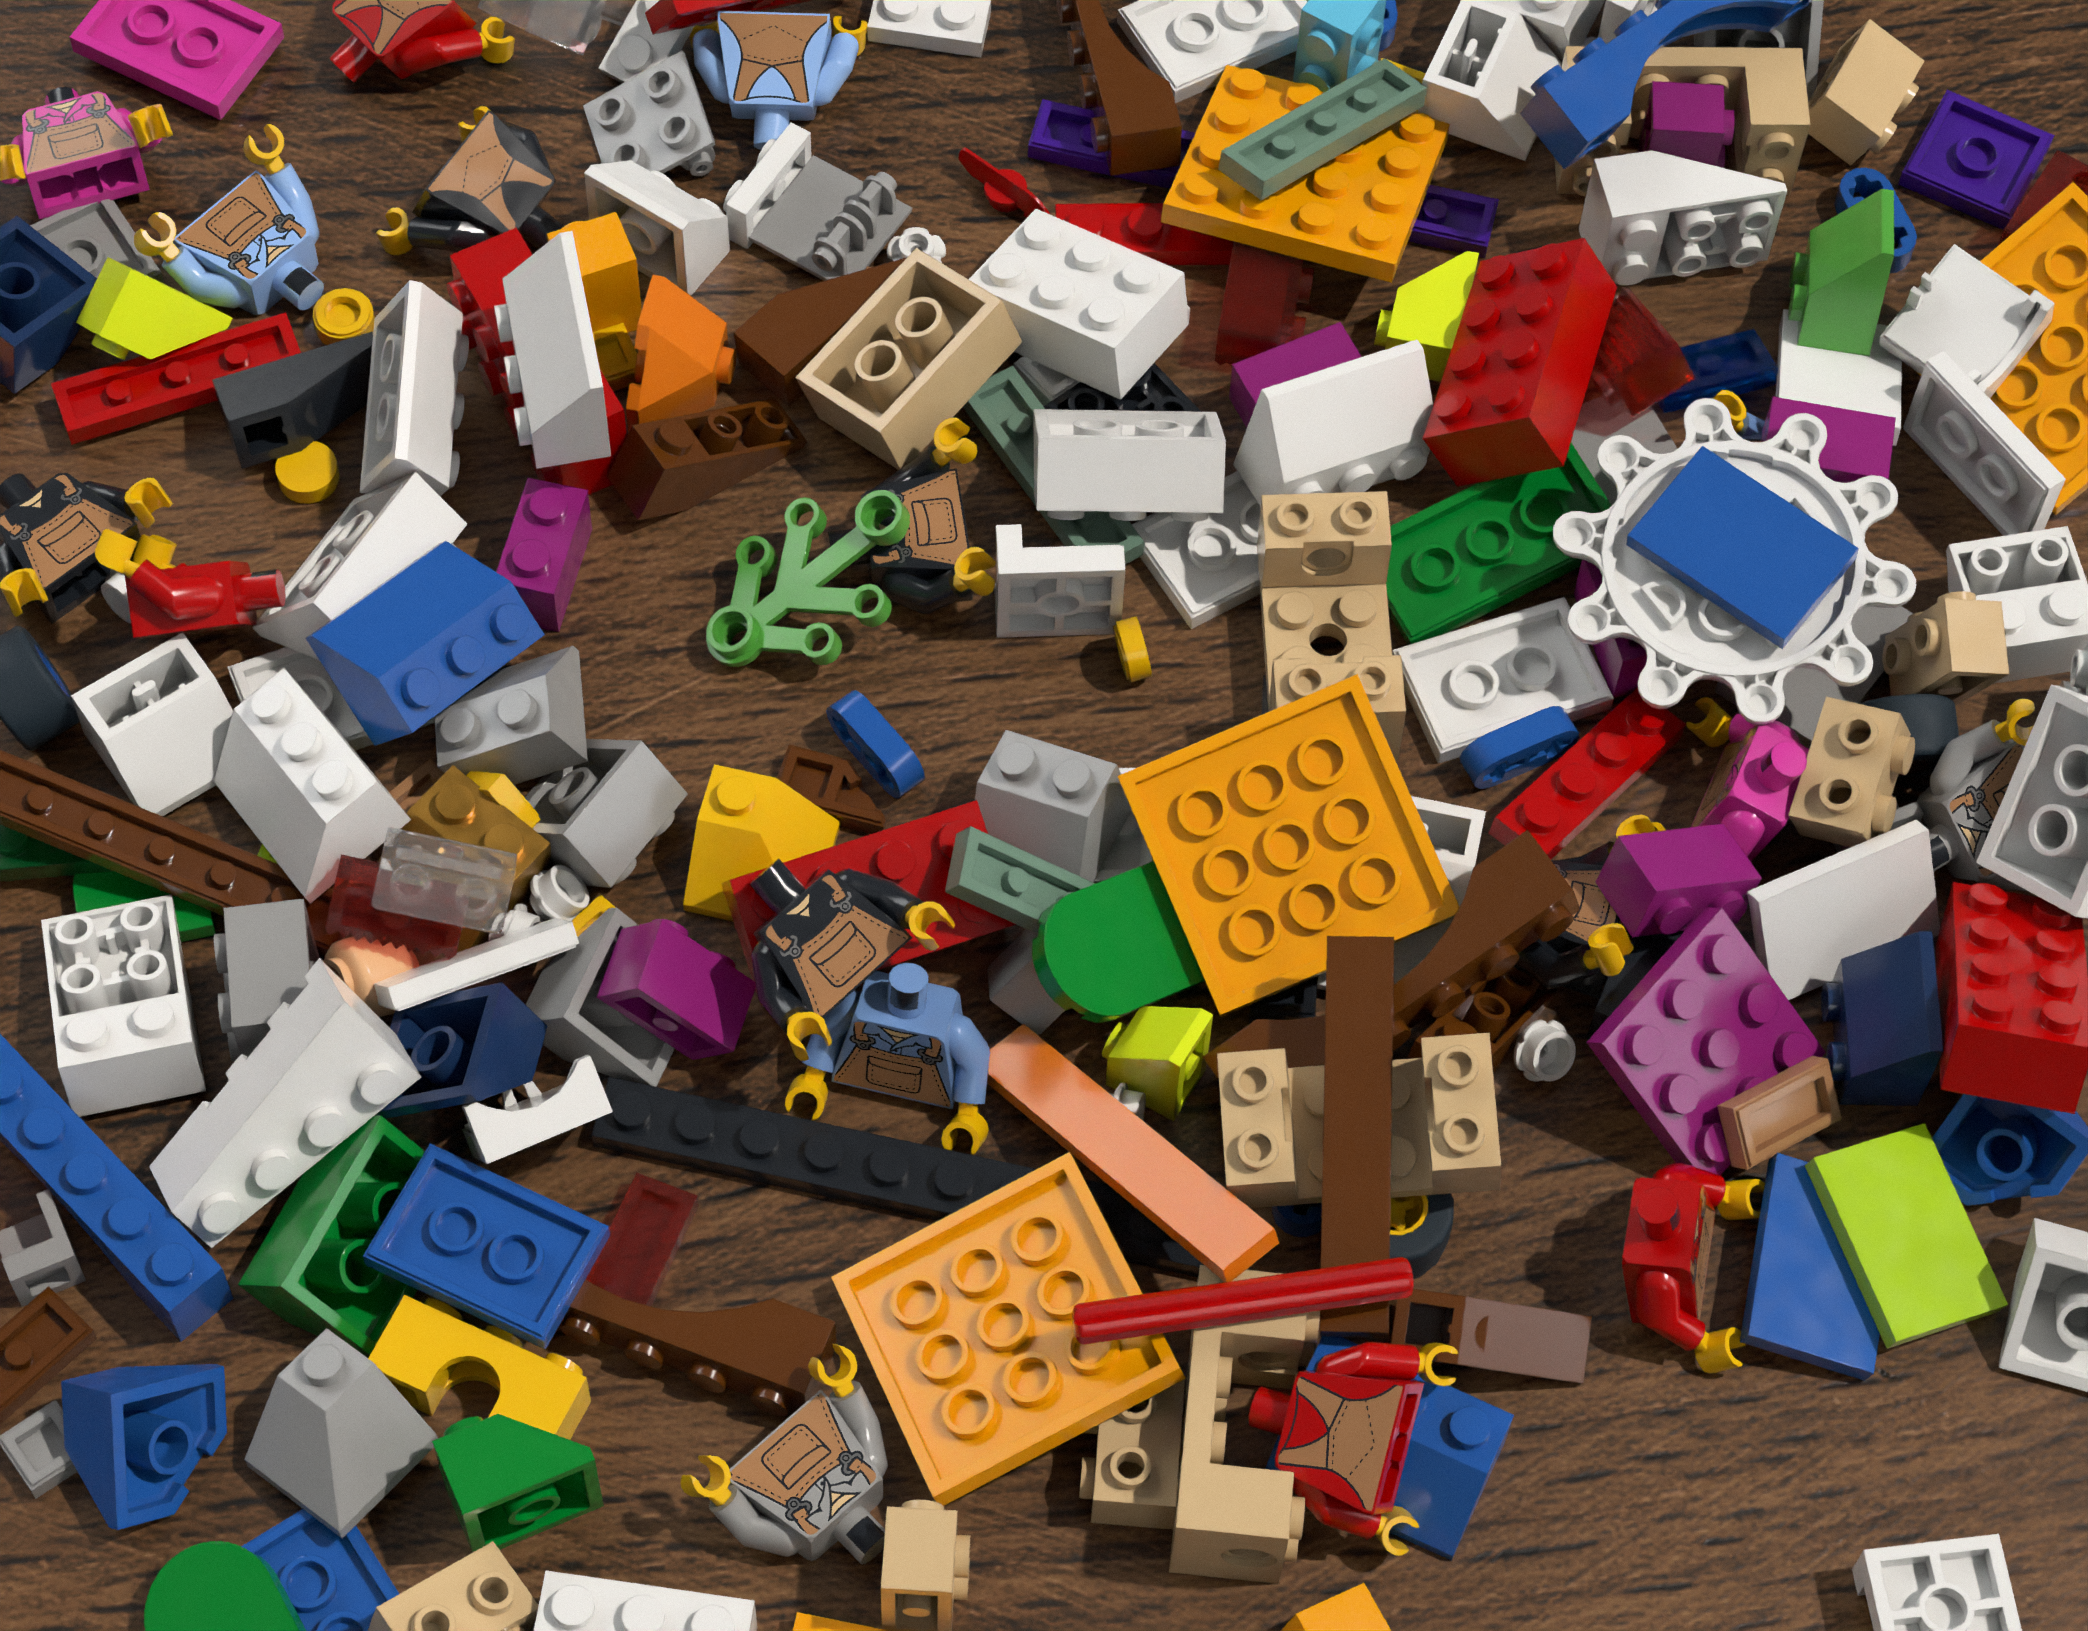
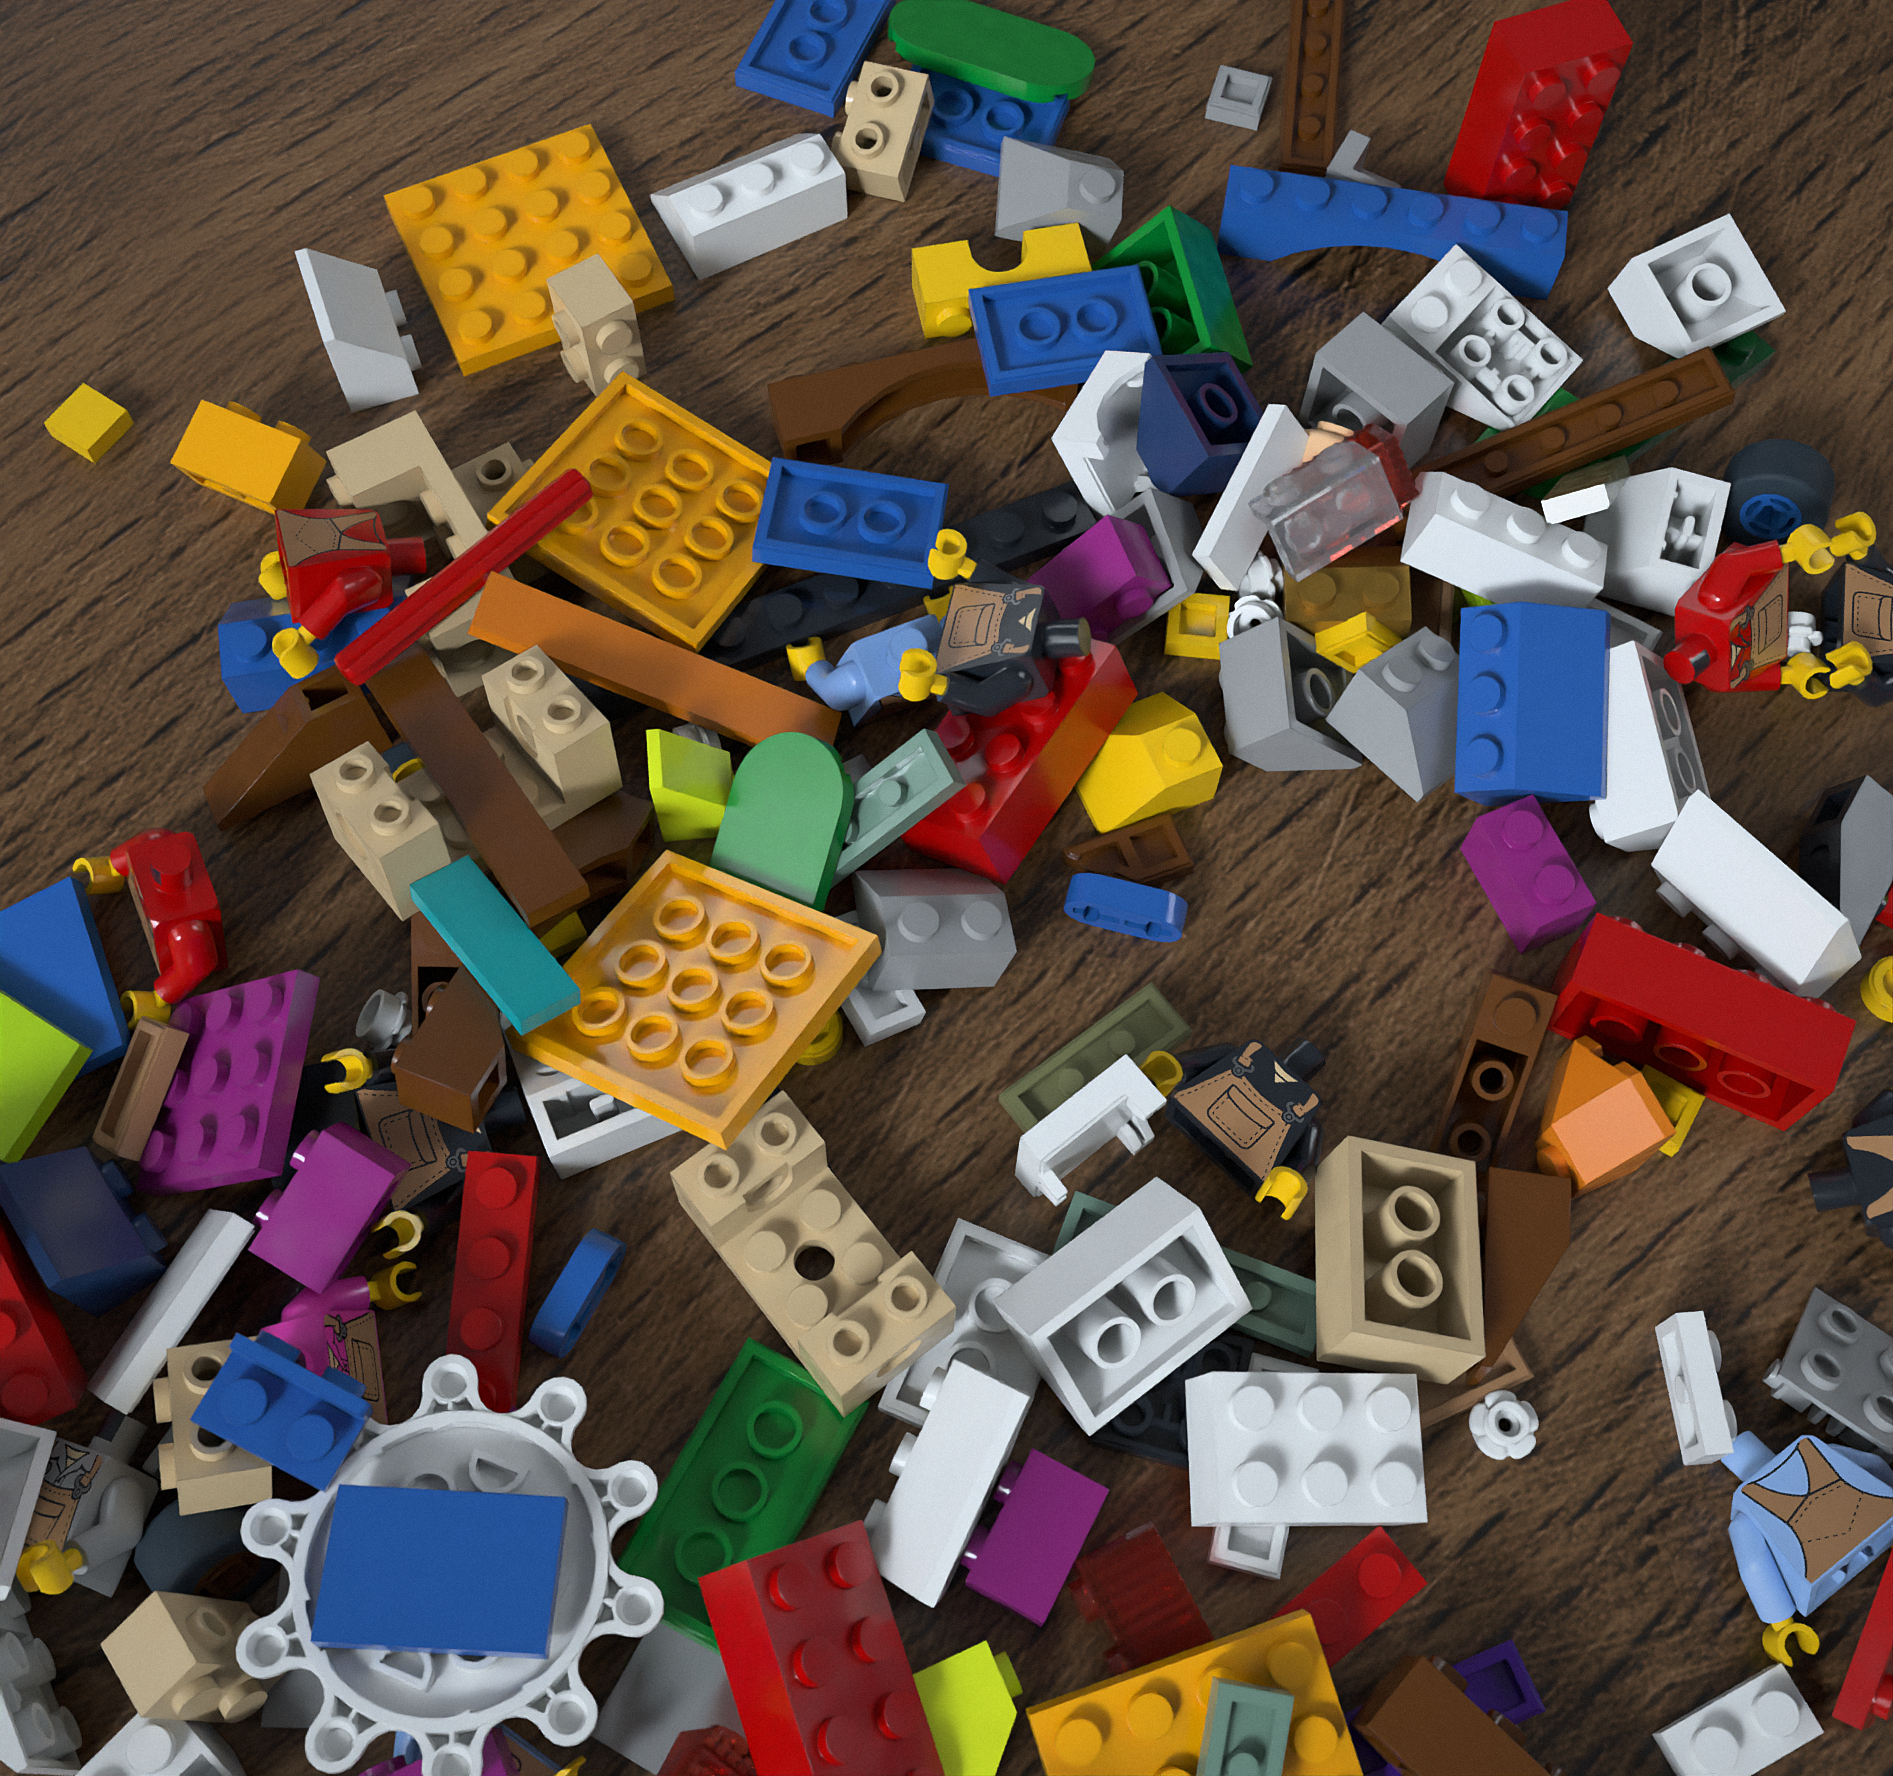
camera: 145 degrees right, 5 degrees up
blue slope [61,1364,227,1530] -> none
white wedge [149,958,421,1248] -> none
yellow tile [275,441,339,504] -> none
green slope [432,1414,604,1553] -> none
white slope [494,231,611,469] -> none
light orange brick [547,212,642,333] -> none
white slope [584,160,730,296] -> none
clear red tile [586,1172,699,1306] -> none
torso [680,1344,888,1565] -> none
bright green plant [706,490,910,667] -> none
light grey hinge [749,155,912,281] -> none
red piece [958,147,1050,218] -> none
yellow tile [1113,616,1152,682] -> none
white tile [1392,597,1614,764] -> none
none -> blue bracket [190,1330,373,1493]
none -> teal tile [409,855,581,1036]
none -> blue tile [752,457,949,589]
none -> olive tile [998,982,1193,1134]
none -> tile [1541,455,1630,524]

